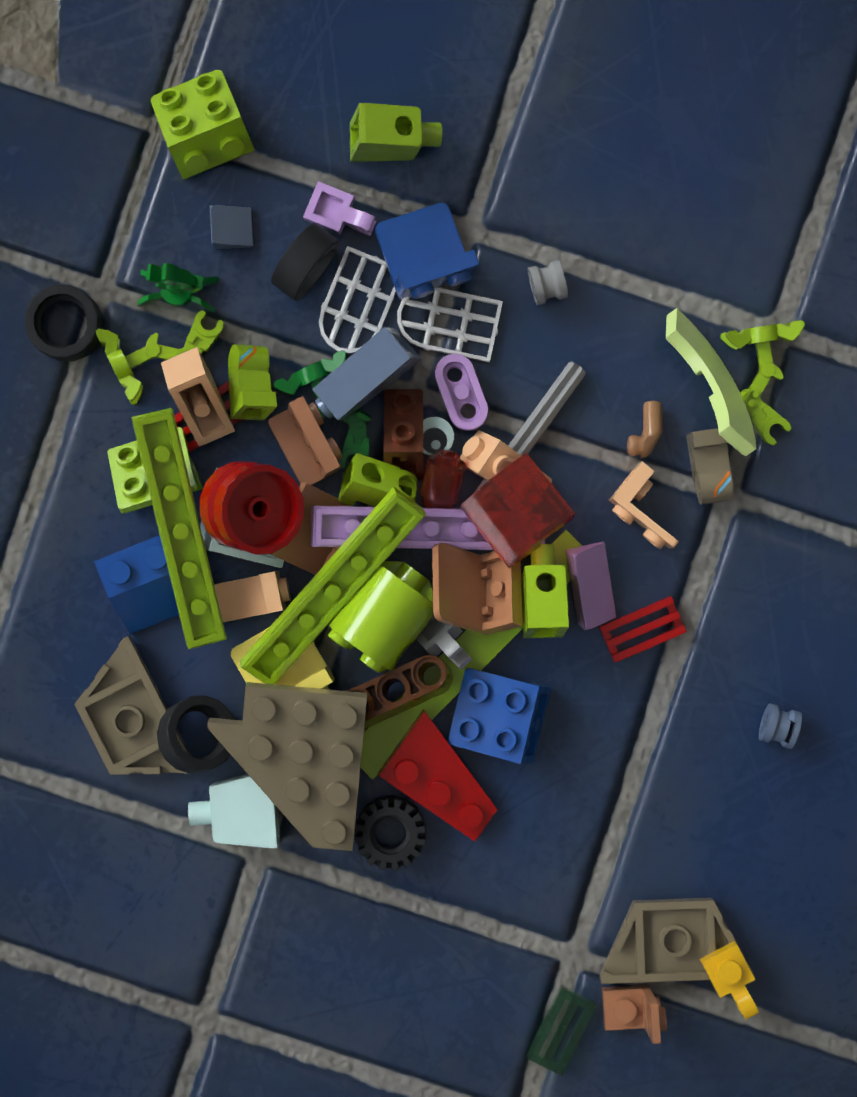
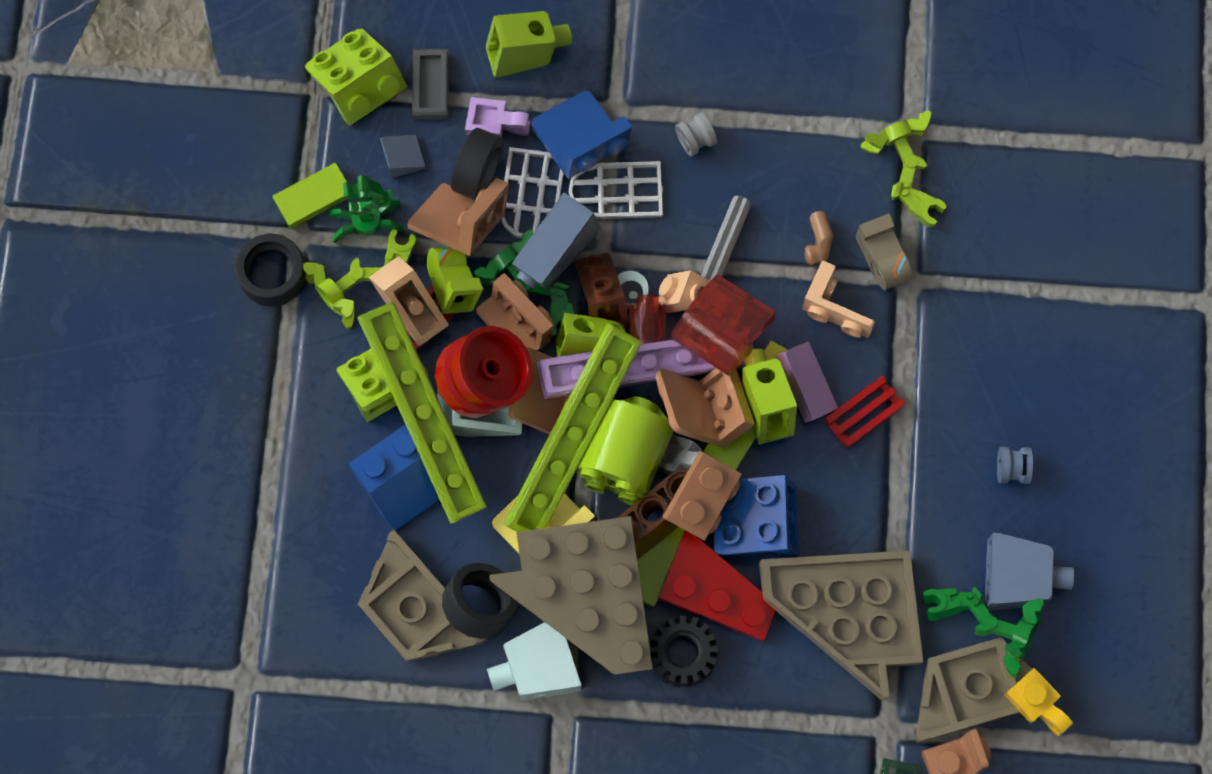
camera: 15 degrees left, 15 degrees down
light nougat bracket [214,571,291,622] -> none
lavender plate [435,354,488,431] -> none
yellowish green tile [666,308,756,456] -> none
none -> lime tile [272,162,347,230]
none -> nougat bracket [408,178,509,256]
none -> dark grey tile [412,49,449,120]
none -> nougat bracket [663,451,741,541]
none -> dark tan wing [759,550,923,700]
none -> green piece [923,587,1044,678]
none -> sand blue torso [985,533,1074,611]

